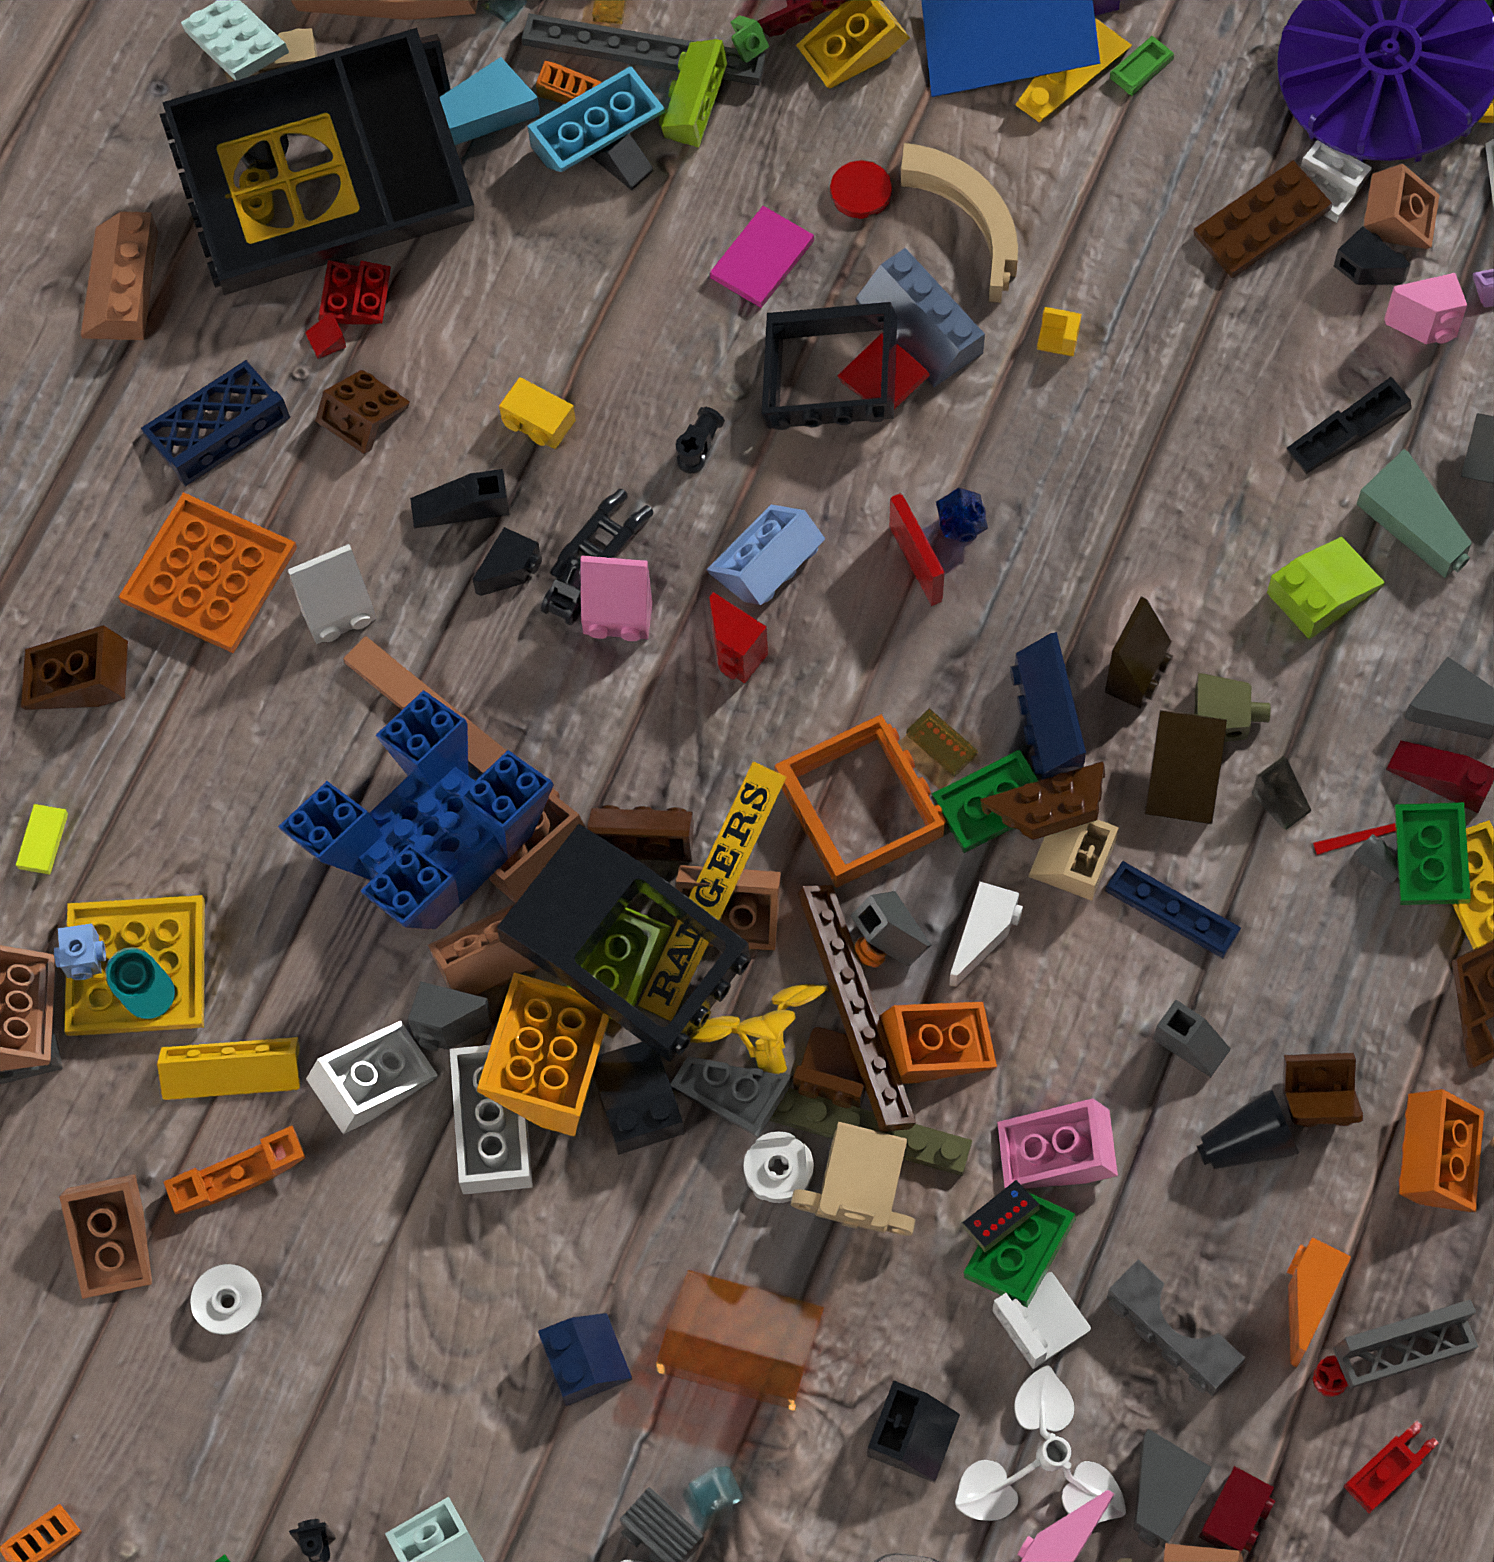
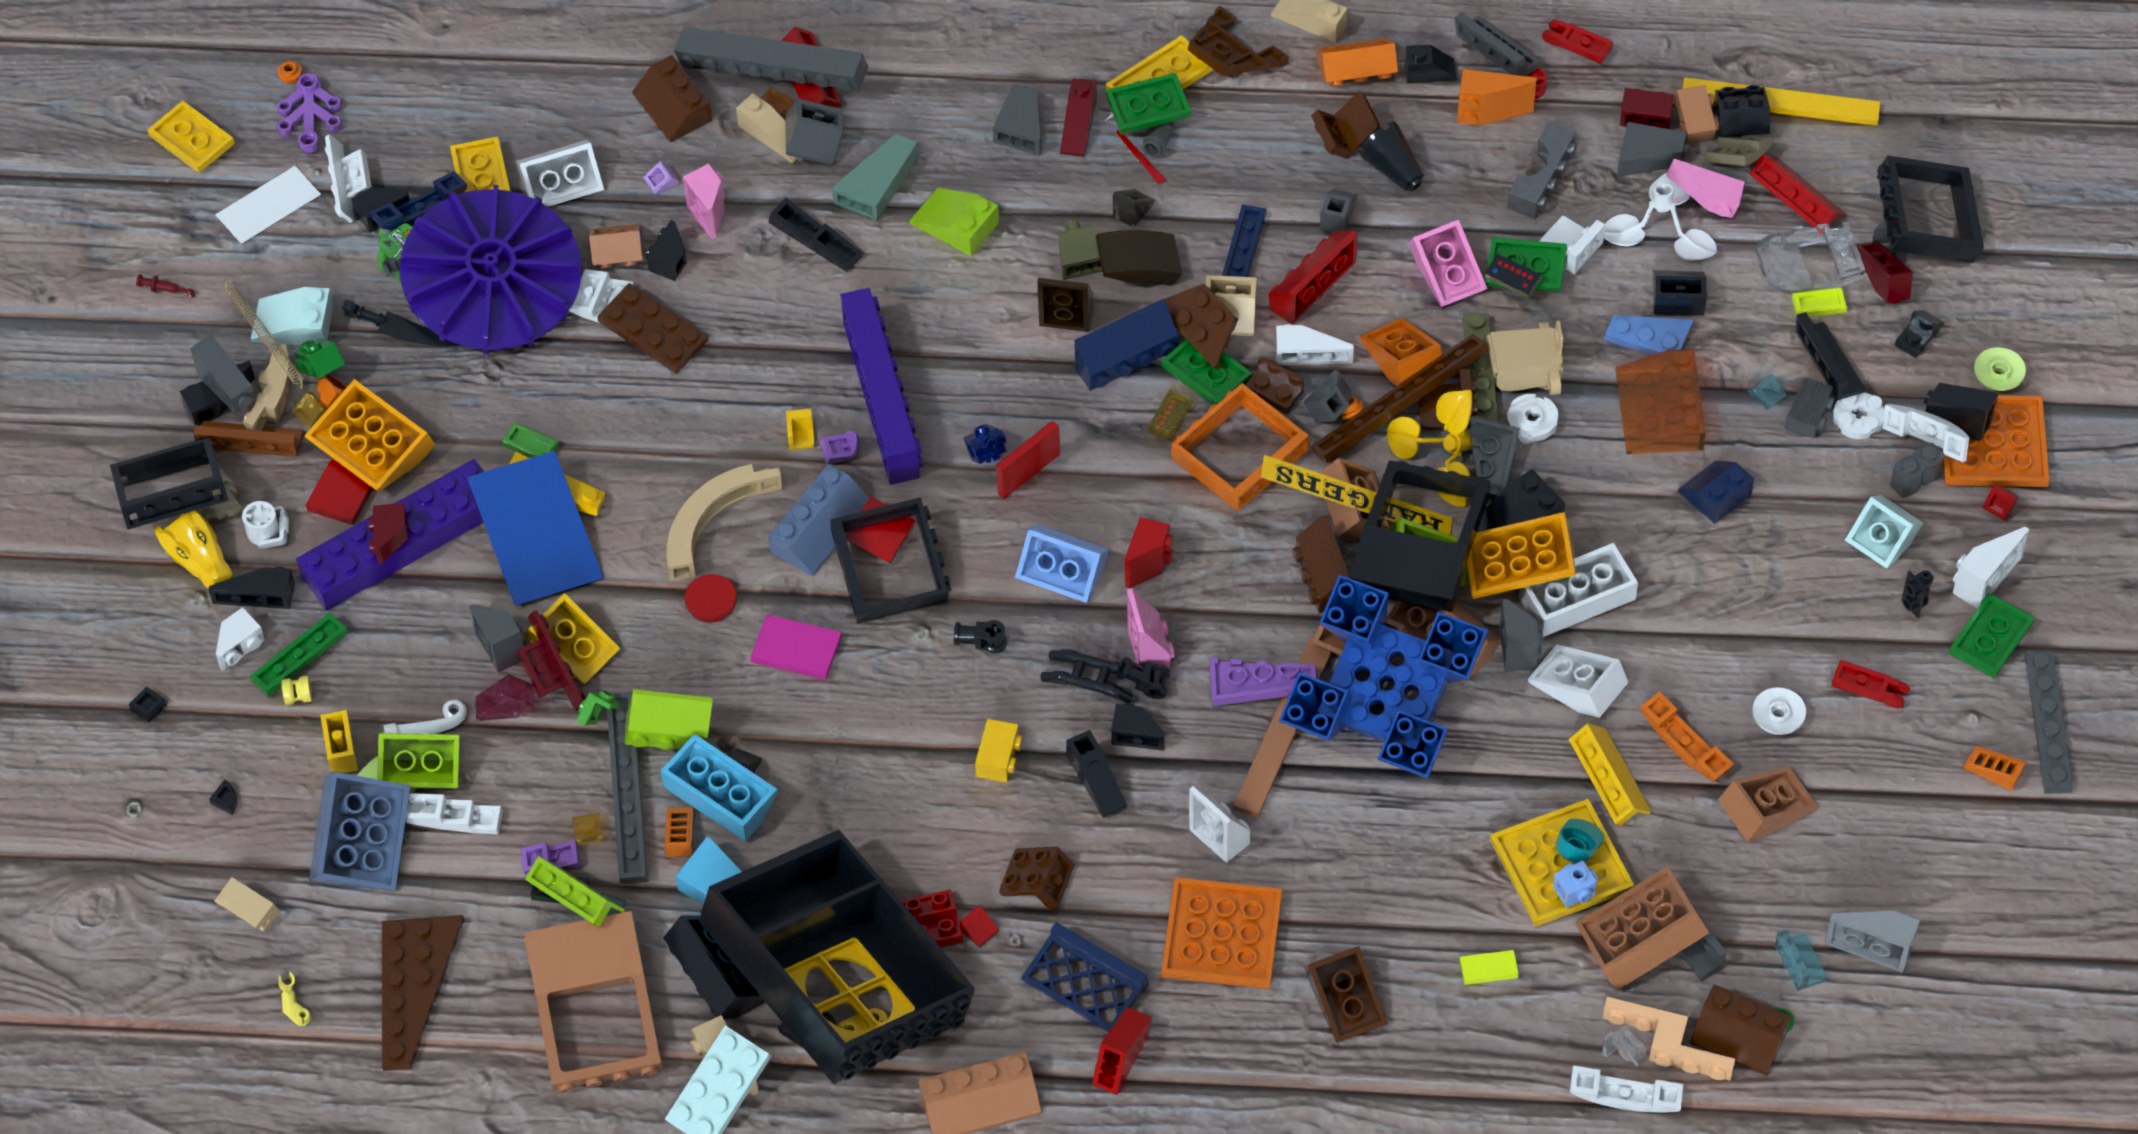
camera: 110 degrees left, 10 degrees down
none -> medium lavender plate [819,431,859,464]
none -> dark purple brick [840,288,923,485]
none -> red slope [1092,1007,1152,1095]
none -> medium lavender wing [1209,657,1317,706]
none -> reddish brown bracket [1245,357,1304,414]
none -> red slope [1268,230,1357,324]
none -> black slope [1405,45,1456,83]
none -> medium blue wing [1604,315,1694,364]
none -> red hinge [1831,660,1910,709]

